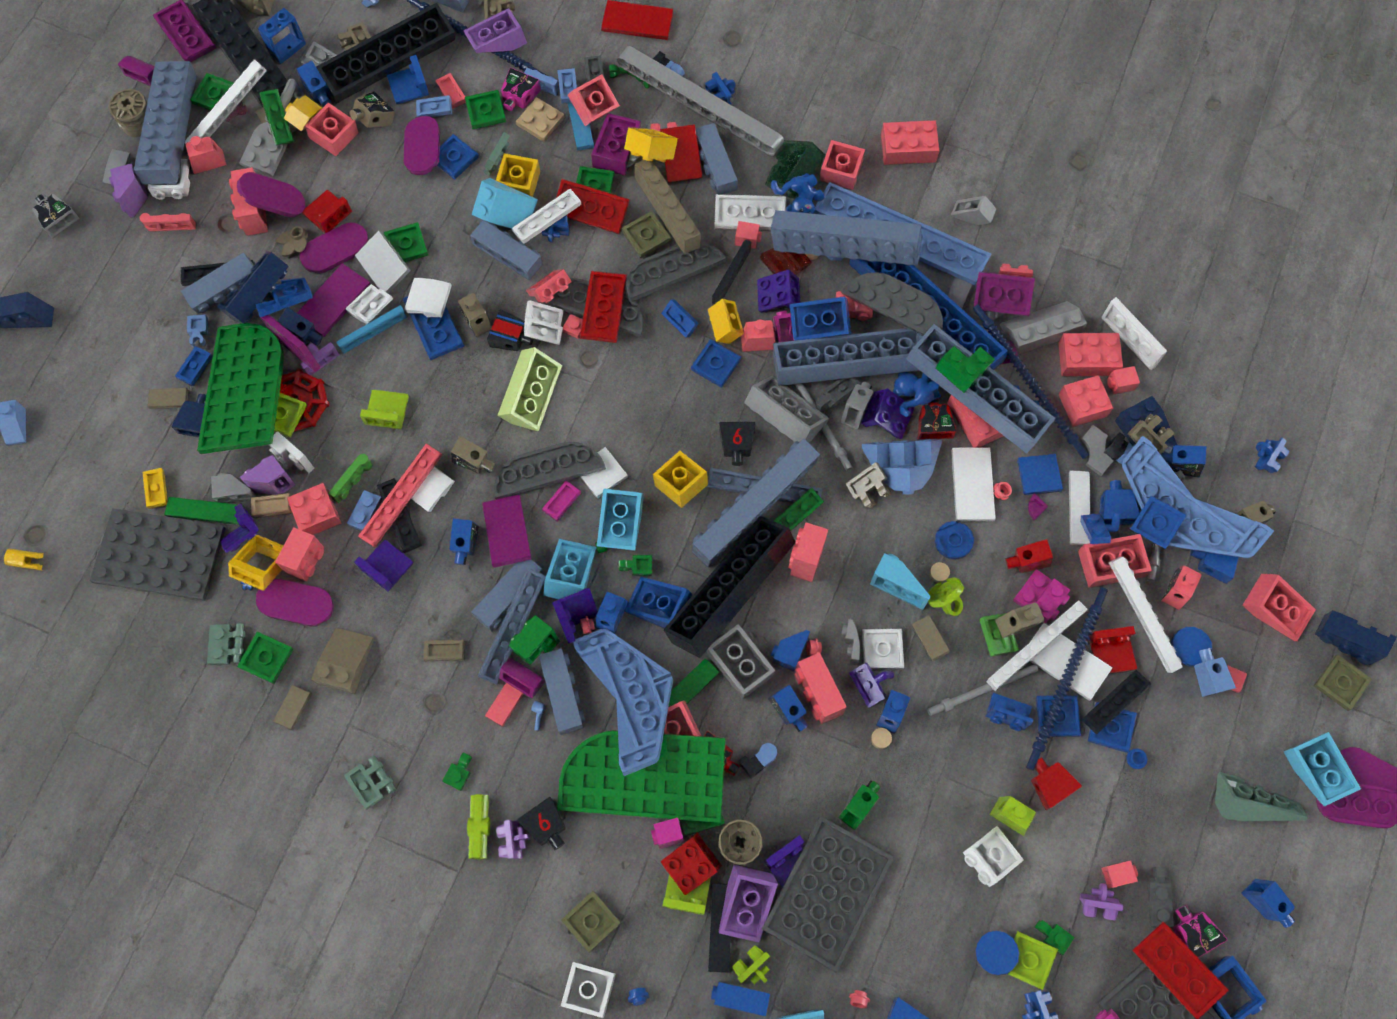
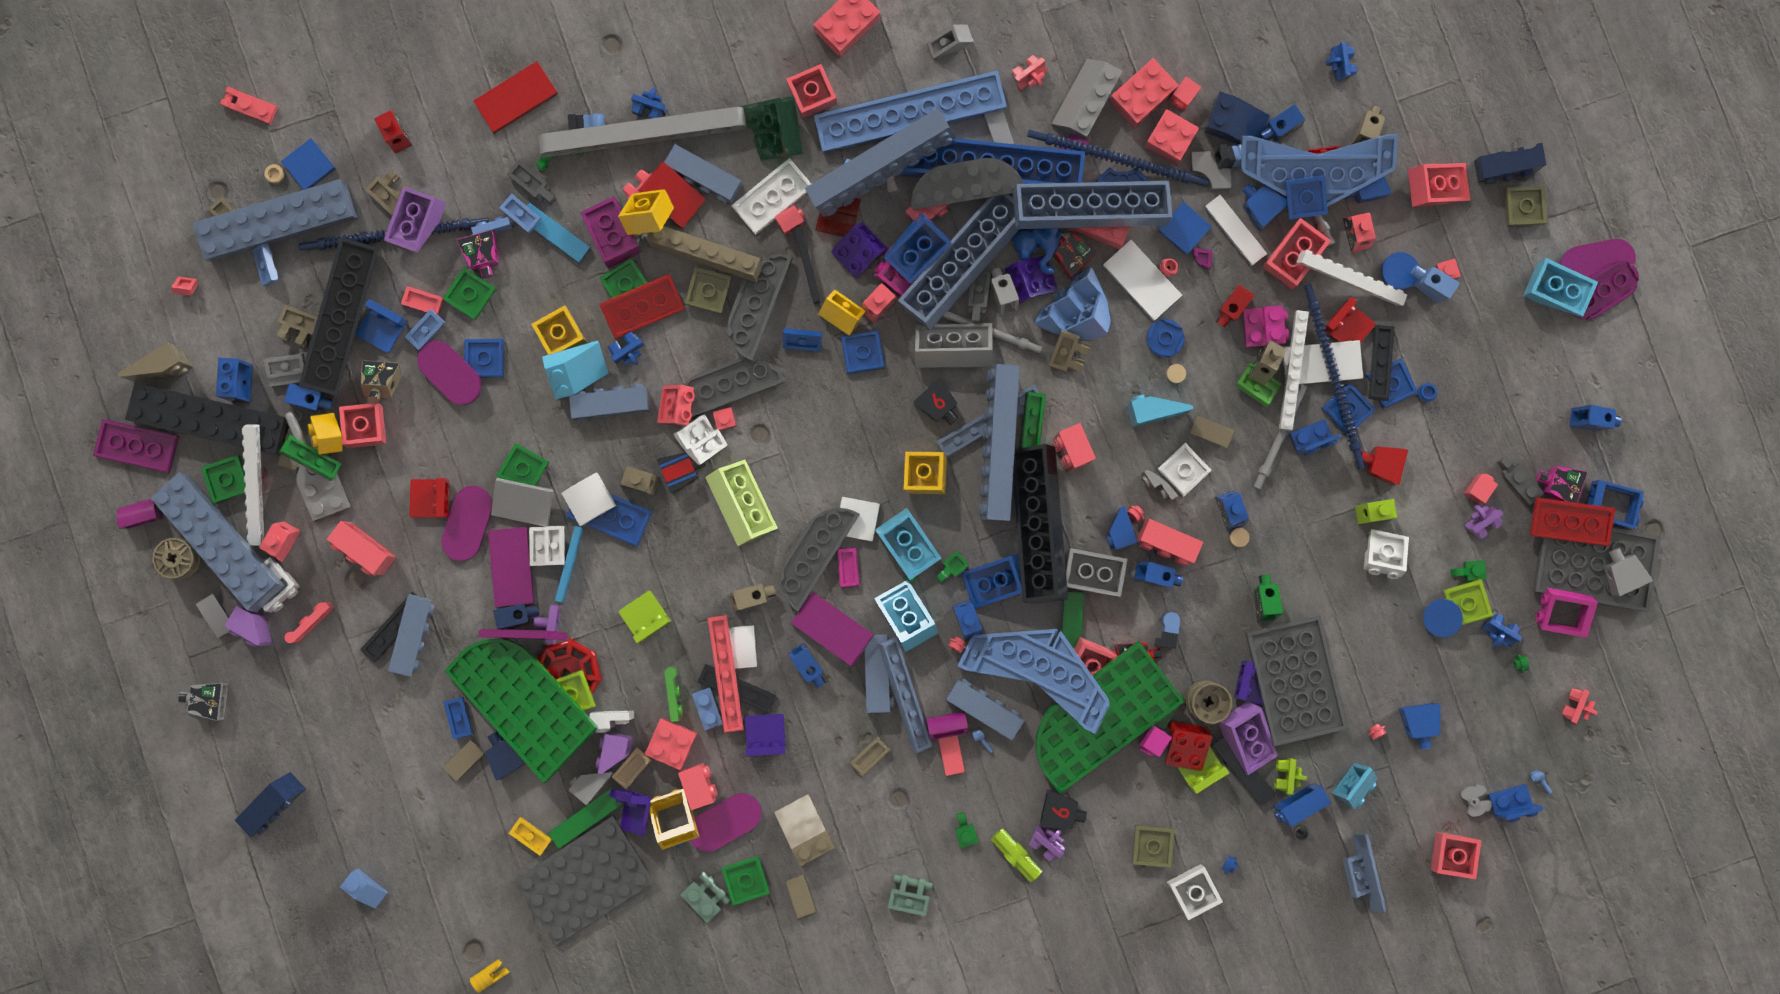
camera: 50 degrees left, 15 degrees up
medium blue plate [187,314,208,347] -> none
dark blue wedge [217,251,289,324] -> none
magenta tile [237,172,305,218] -> none
blue wing [256,278,313,317] -> none
dark tan plate [275,226,308,256] -> none
sand green plate [484,132,510,175] -> none
green brick [509,615,560,665] -> none
white plate [512,189,582,244] -> none
tan plate [516,97,565,142] -> none
dark purple bracket [552,588,598,644] -> none
coral brick [568,74,620,126] -> none
red tile [580,271,627,343] -> none
blue animal [771,173,825,214] -> none
dark purple plate [849,663,894,708] -> none
lime tile [927,577,964,616] -> none
green brick [935,346,995,393] -> none
magenta piece [974,271,1035,320] -> none
blue plate [1080,510,1122,544] -> none
white tile [1101,297,1167,370] -> none
dark tan plate [1128,414,1174,455] -> none
sand green wedge [1215,772,1308,821] -> none

